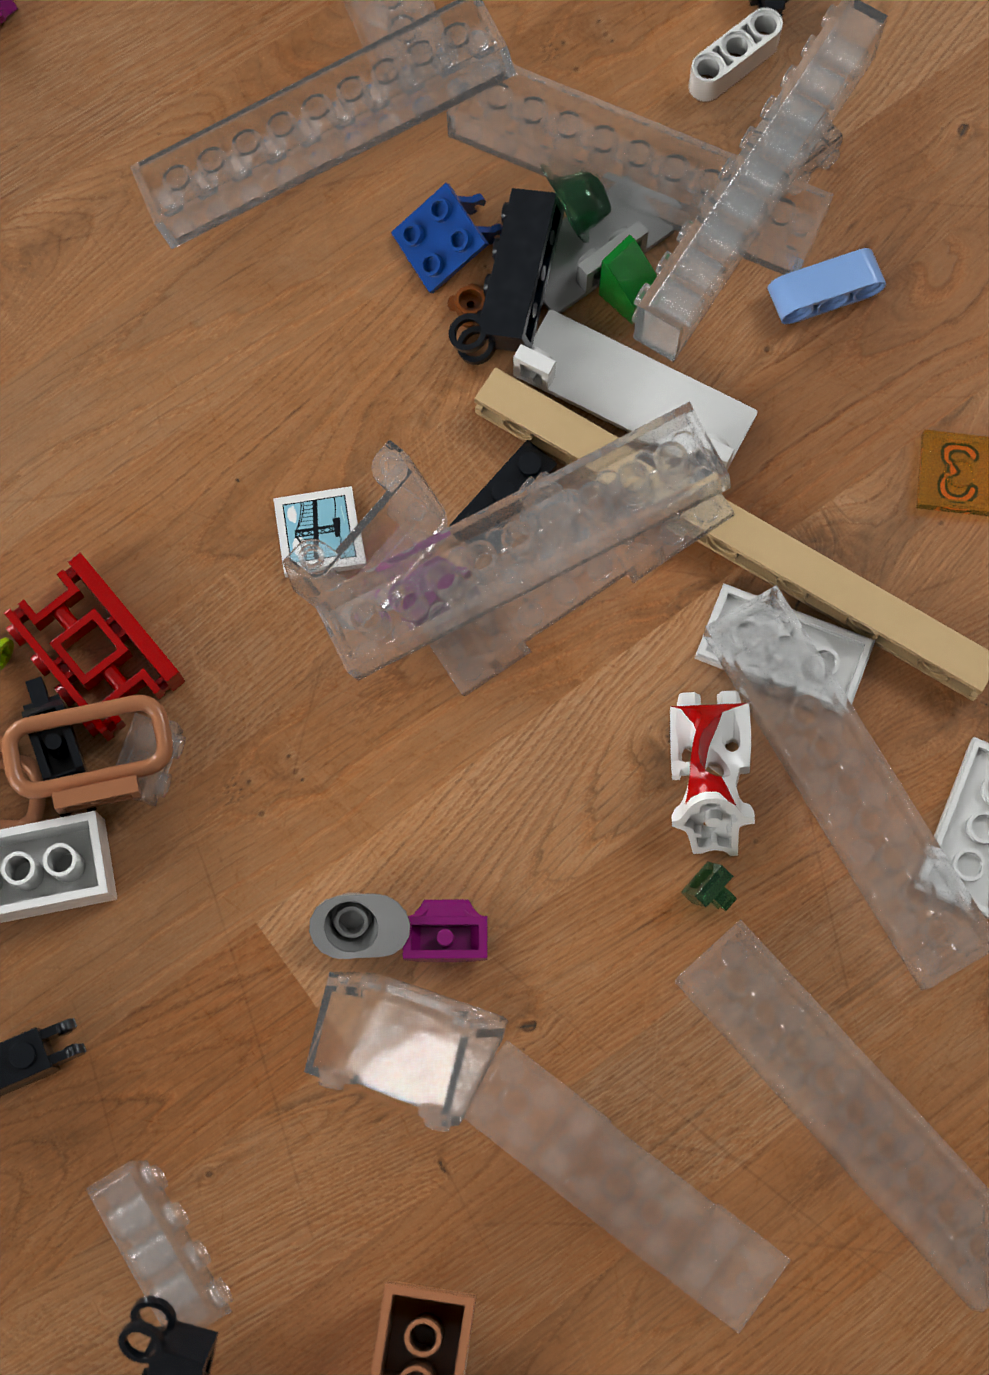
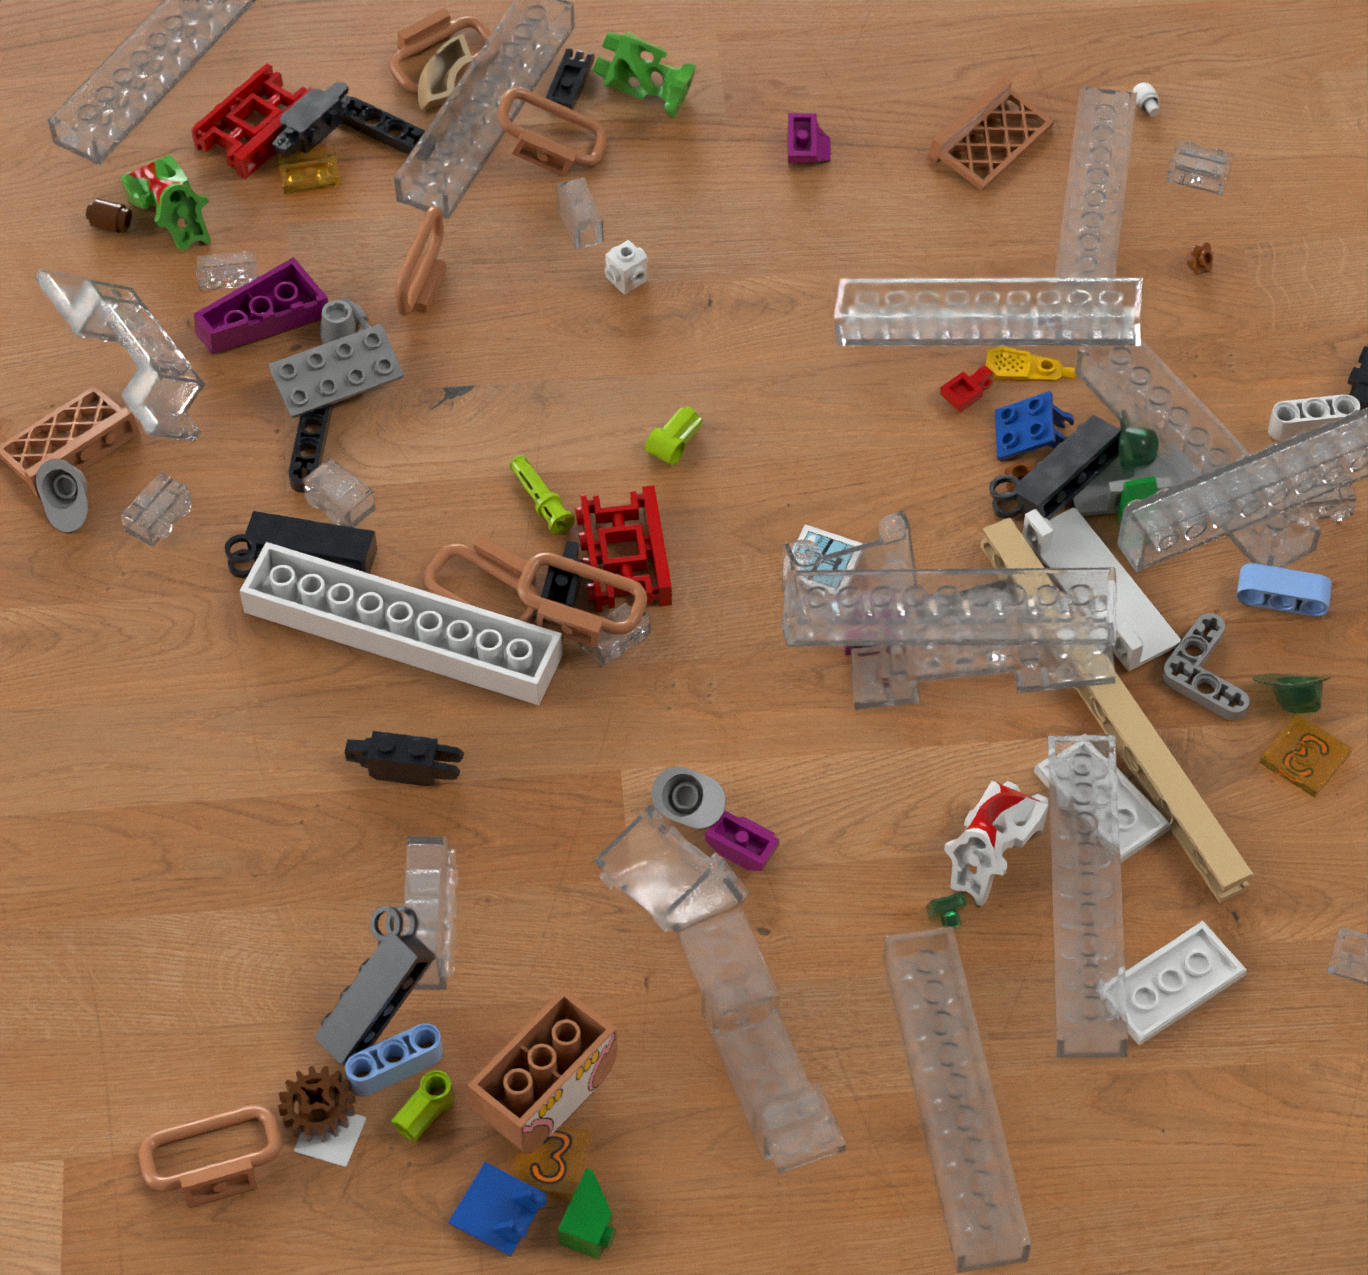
camera: 30 degrees right, 20 degrees down
none -> lime piece [645,406,702,466]
none -> red plate [940,365,993,413]
none -> yellow piece [986,346,1077,381]
none -> light grey beam [1162,613,1250,721]
none -> clear green piece [1252,673,1330,714]

